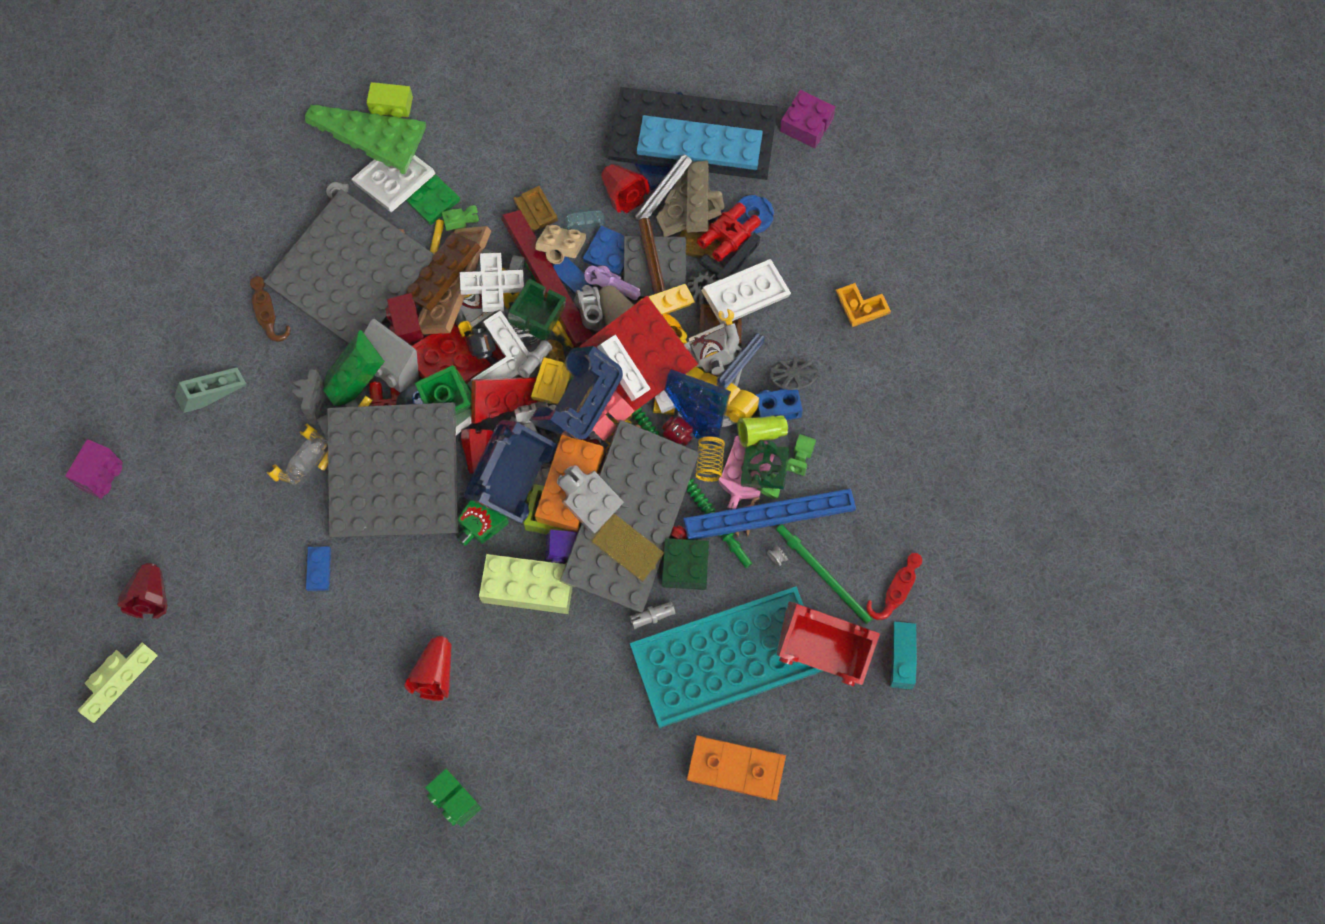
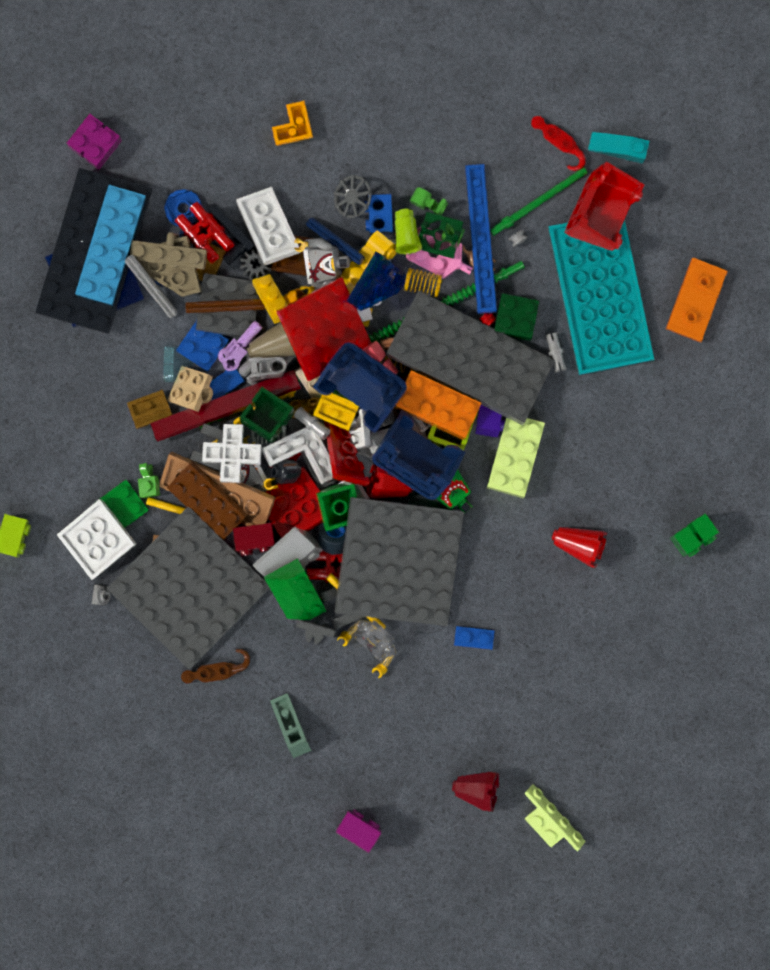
camera: 85 degrees left, 15 degrees up
bright green wing [305,105,426,174] -> none
light grey plate [557,465,624,534] -> none
clear yellow piece [591,514,664,582] -> none
white plate [597,335,650,401] -> none
red cone [601,164,650,213] -> none
dark red head [662,416,693,446] -> none

